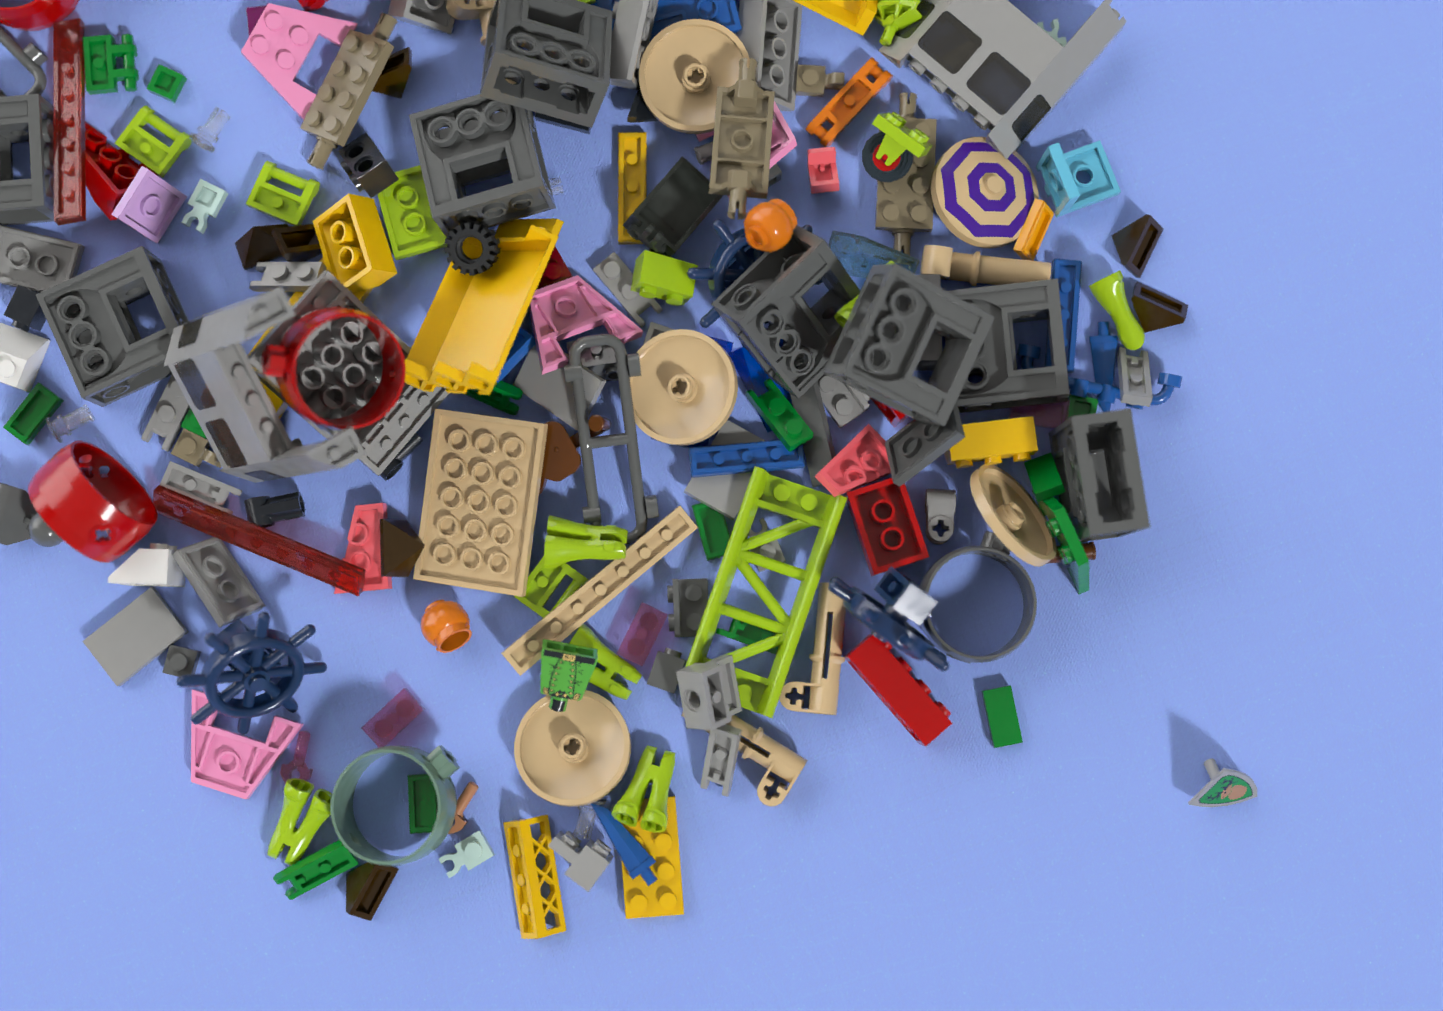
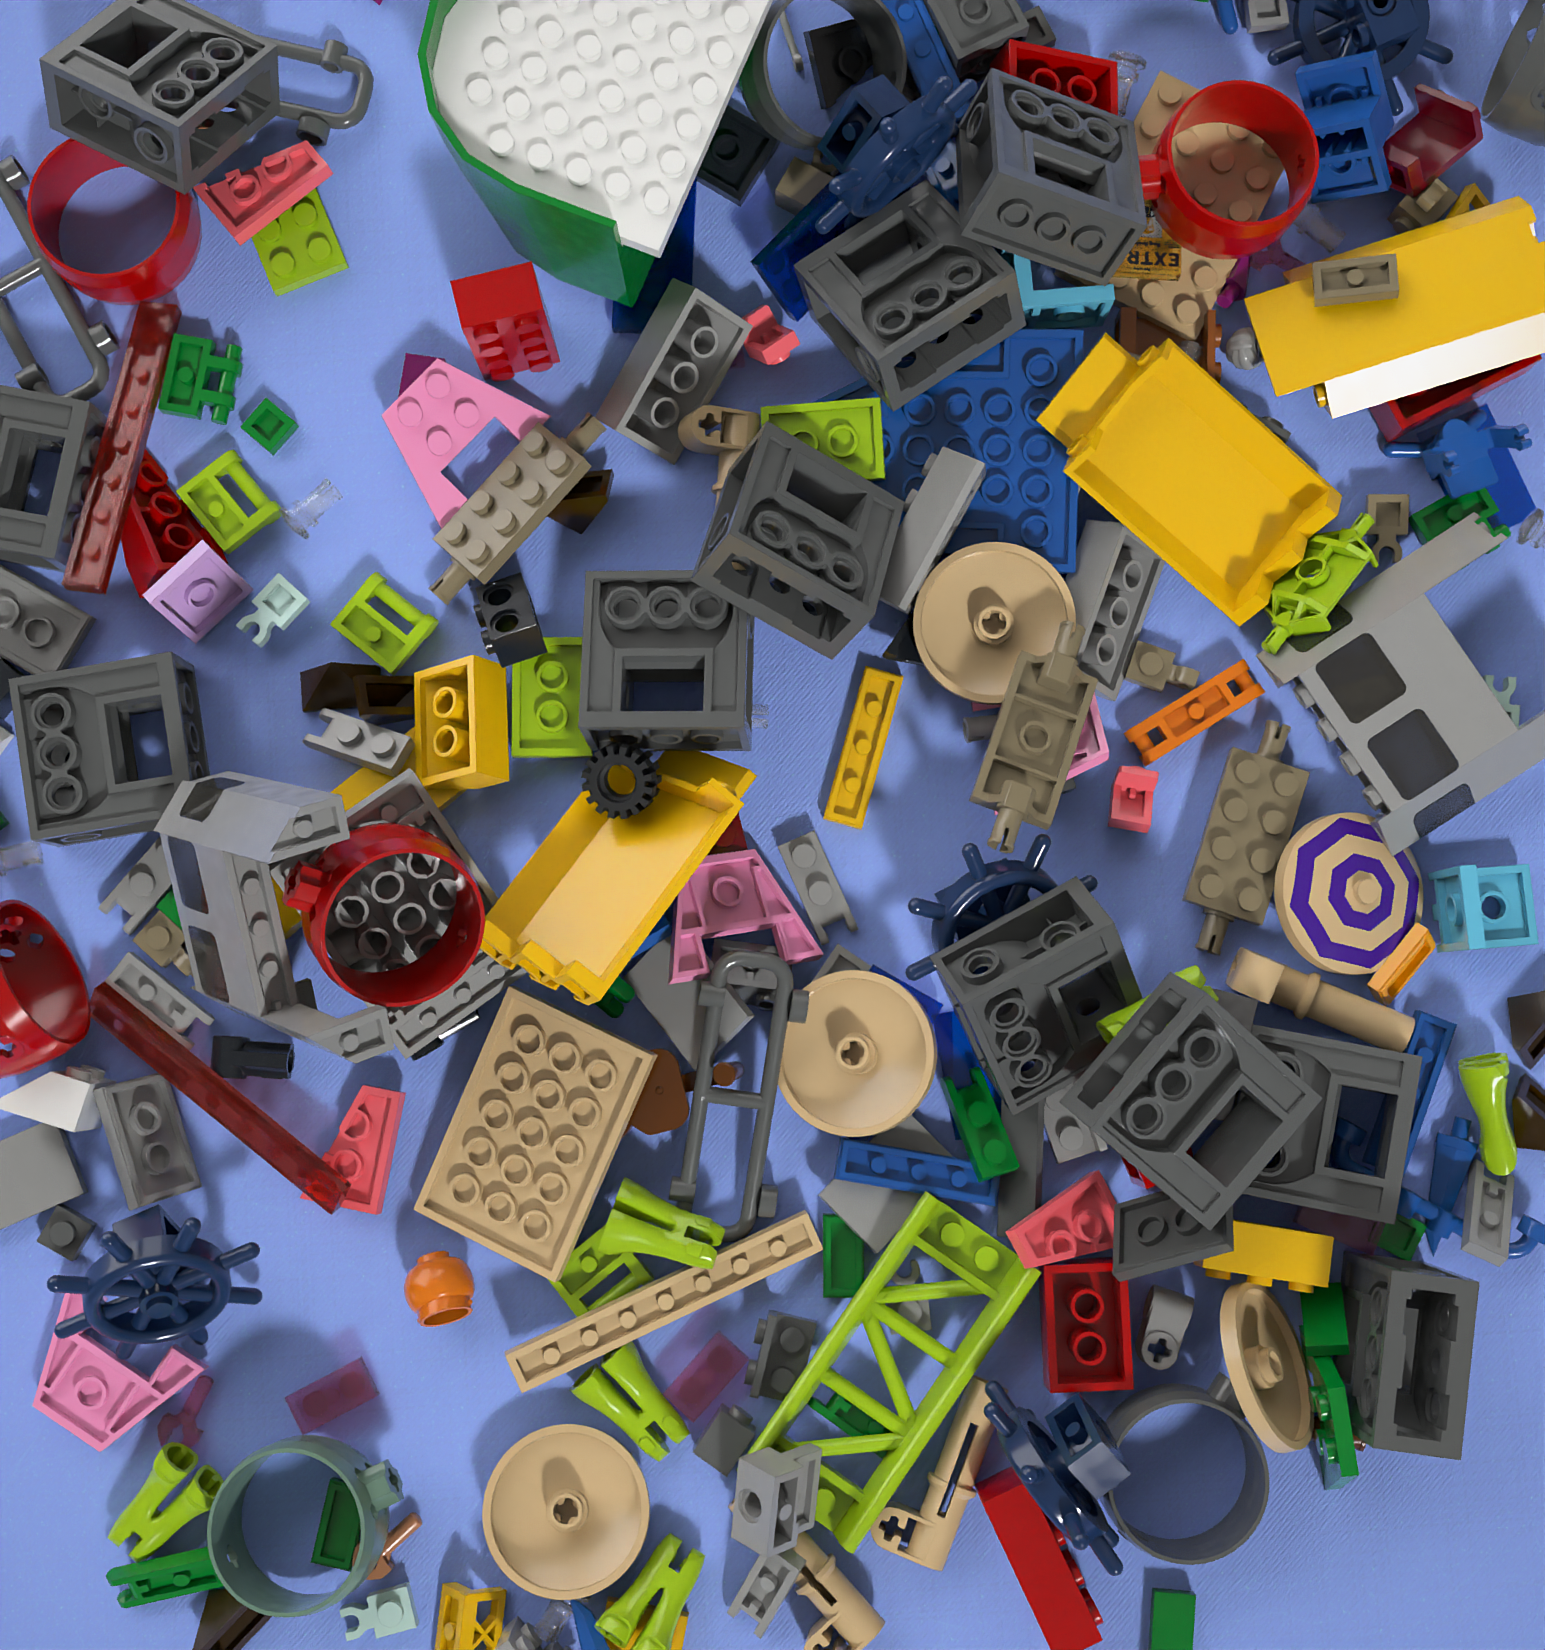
camera: 15 degrees right, 0 degrees up
dark brown slope [380,519,425,578] -> none
bright green torso [540,639,598,712] -> none
pearl dark grey piece [623,156,724,257] -> none
lime brick [631,250,698,306] -> none
orange piece [744,199,797,252] -> none
clear light blue slope [828,231,919,278] -> none
plate [862,111,933,182] -> none

